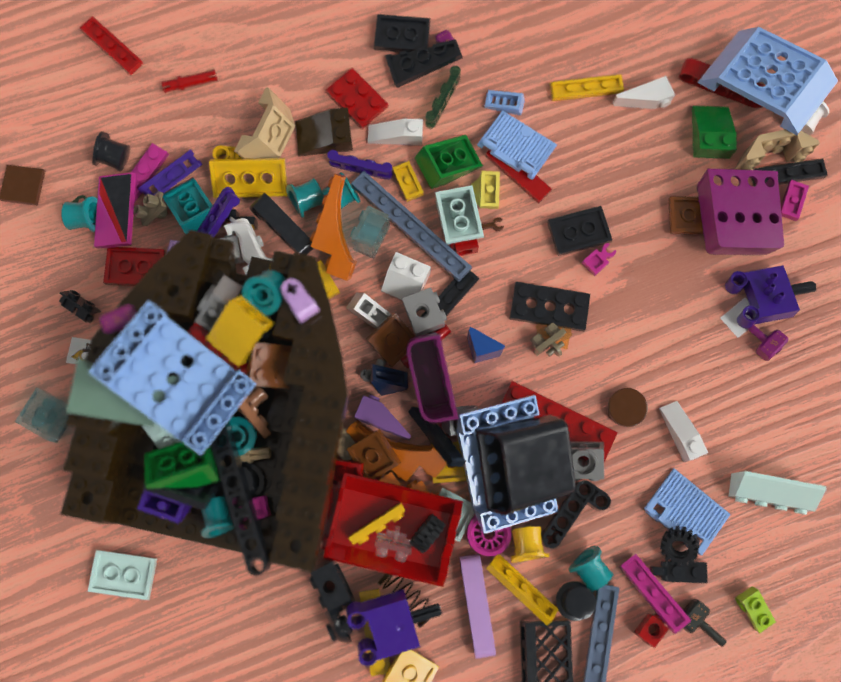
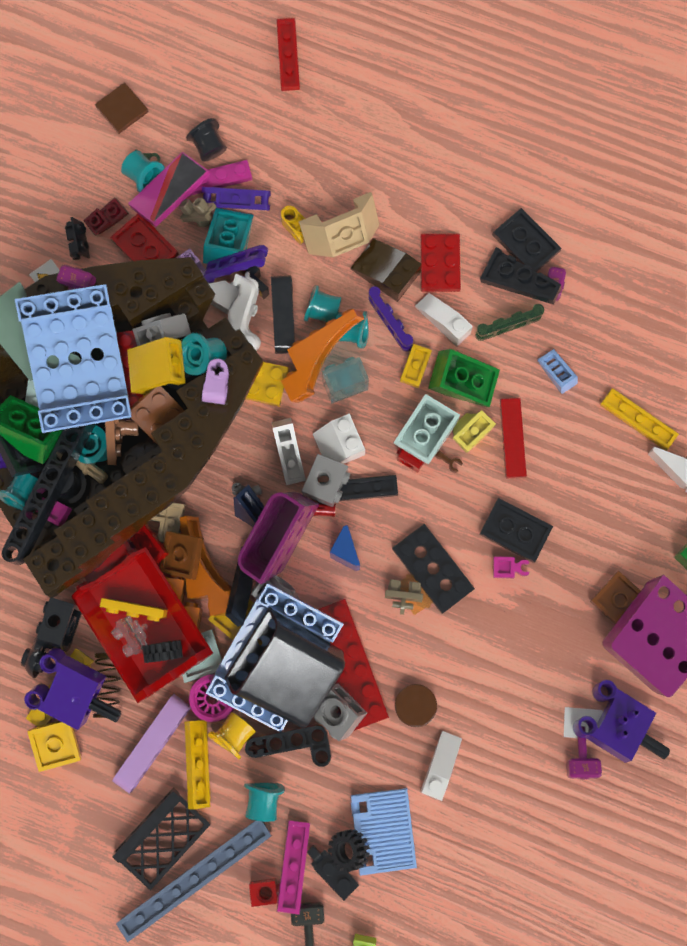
camera: 45 degrees right, 0 degrees up
red pin [161,69,218,93] -> none
yellow plate [209,158,287,198] -> none
sand blue plate [351,171,472,282] -> none
medium lavender slope [355,394,411,441] -> none
dark orange plate [366,313,416,367] -> none
light blue window [477,110,557,180] -> none
black piece [556,581,596,621] -> none
light aqua slope [728,471,826,515] -> none
none -> dark red slope [83,197,129,236]

